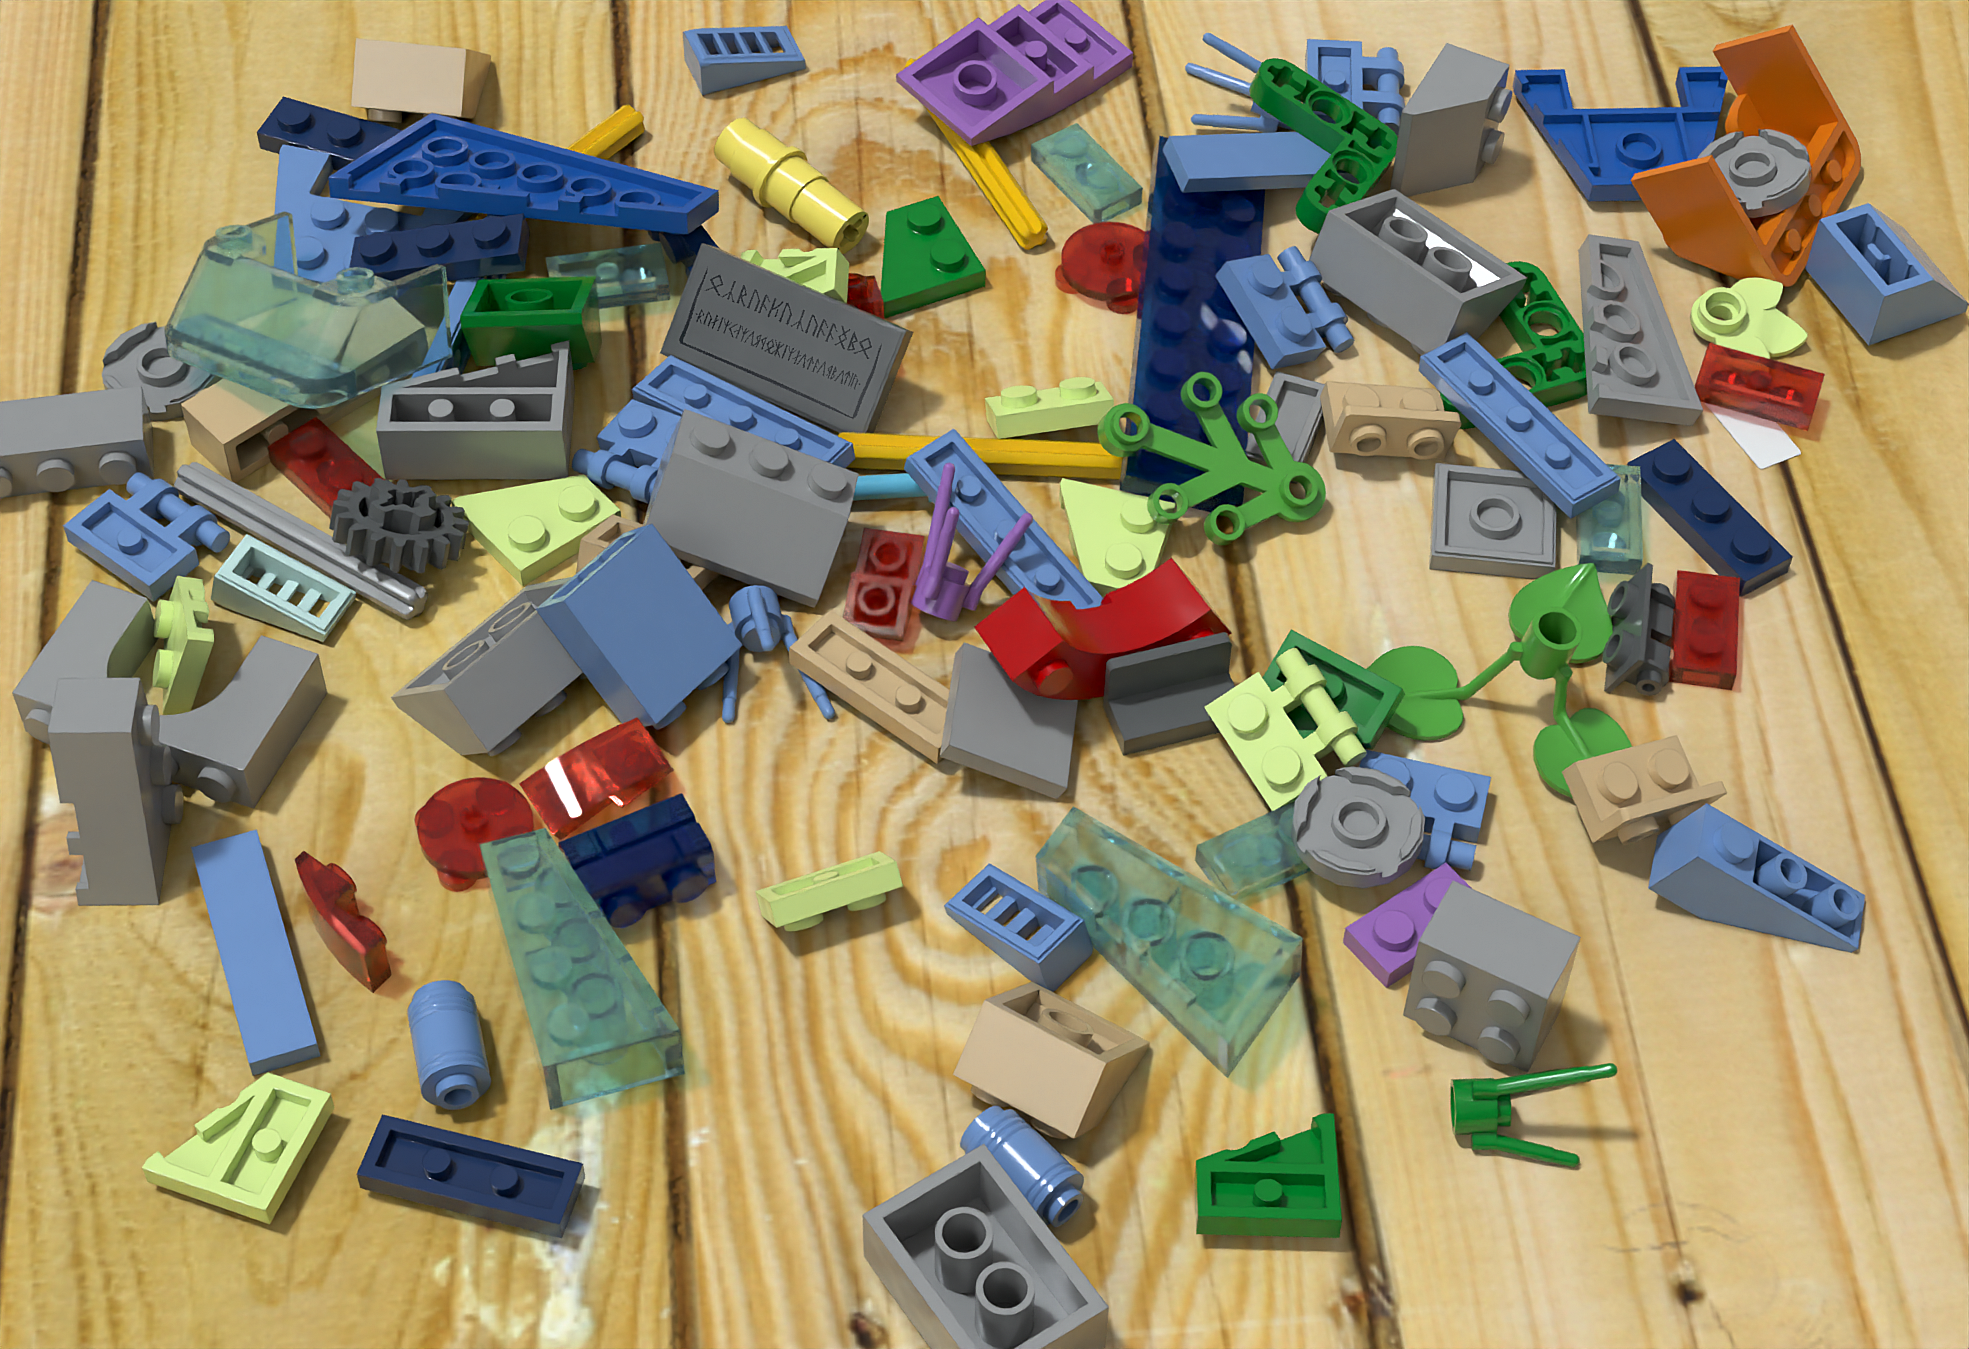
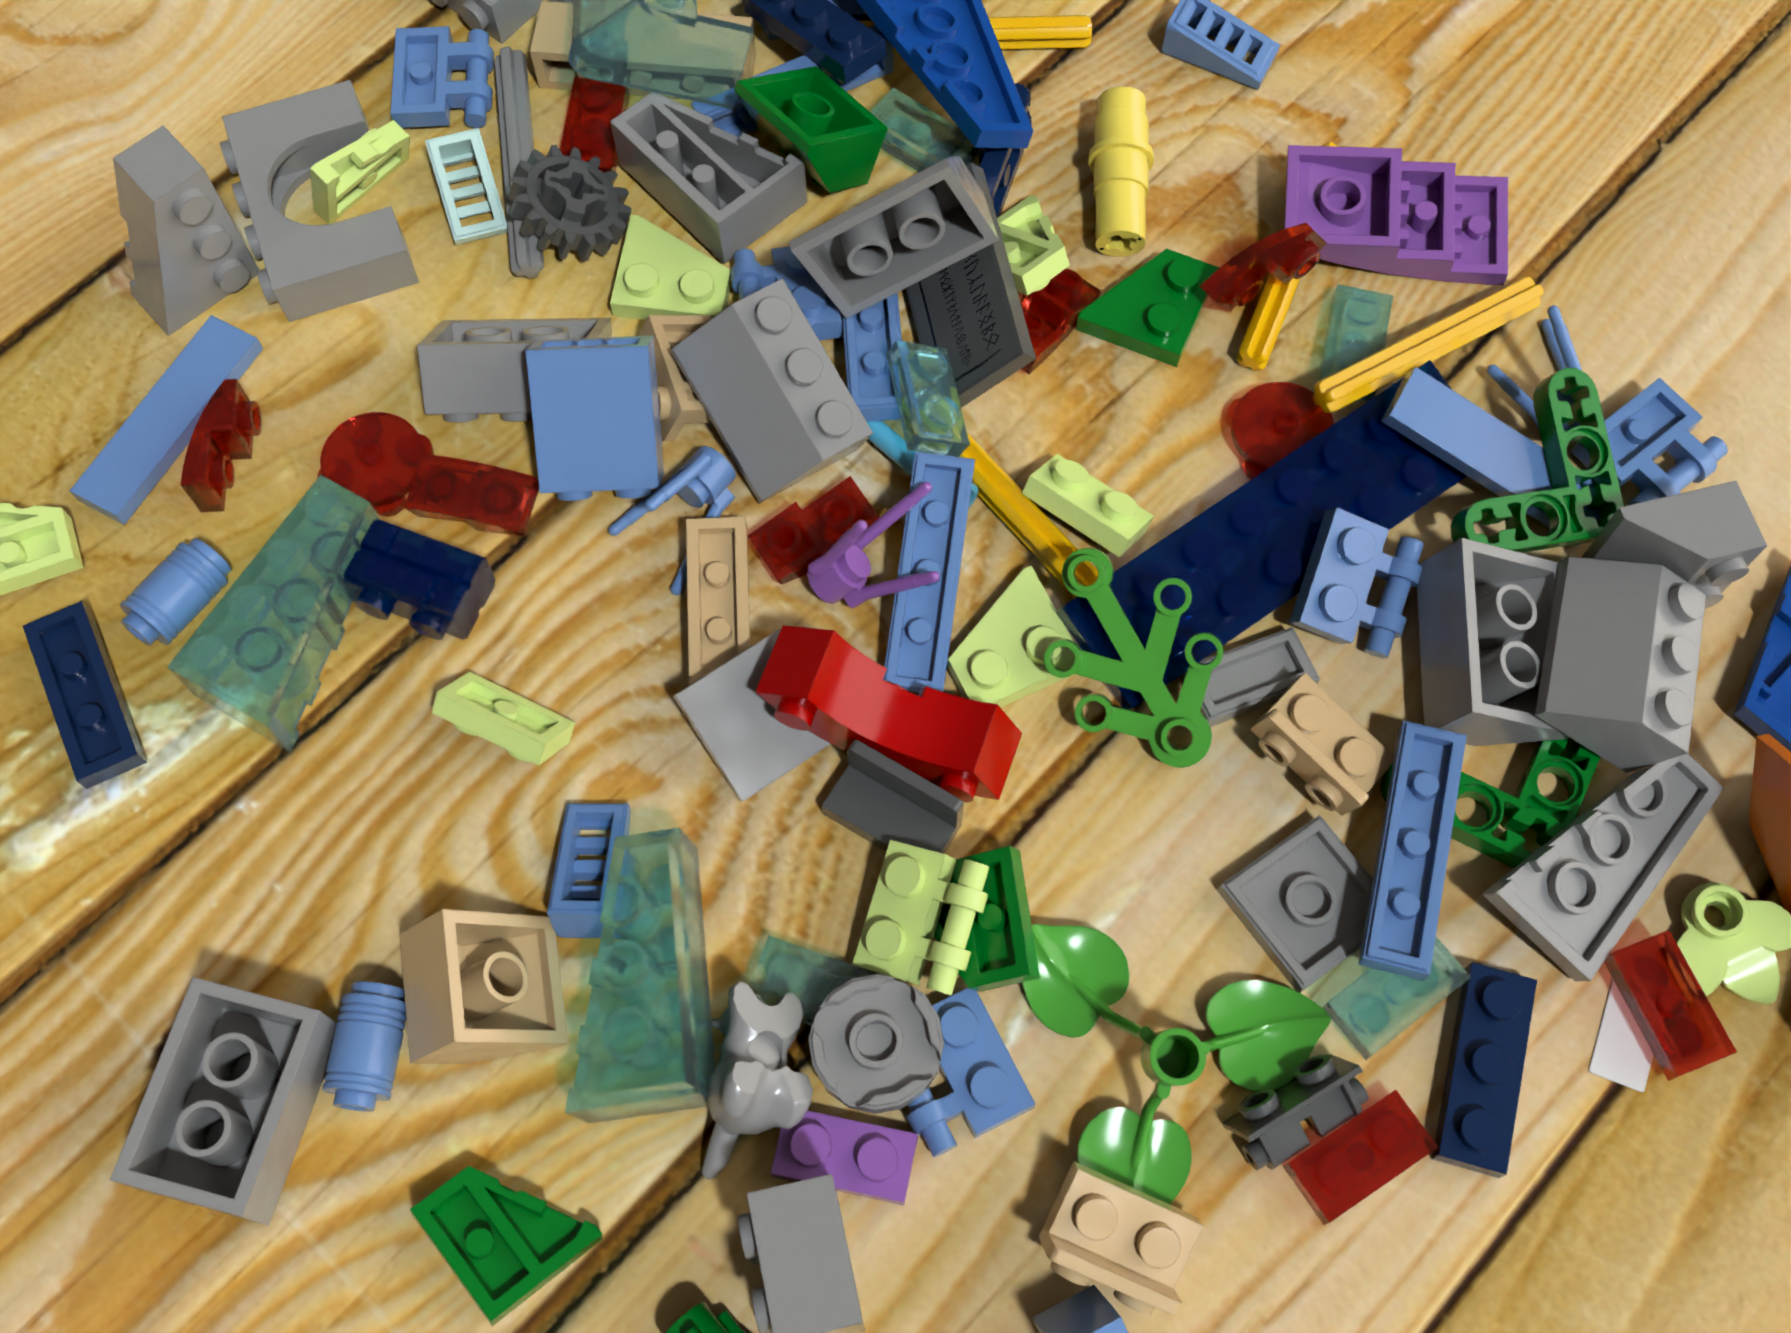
camera: 50 degrees right, 15 degrees up
none -> light grey animal [702,981,813,1180]
none -> light grey slope [789,156,999,319]
none -> clear light blue plate [886,340,970,457]
none -> clear red slope [1200,223,1327,312]
none -> yellow axle [1312,277,1544,413]
none -> light grey slope [1535,557,1706,773]

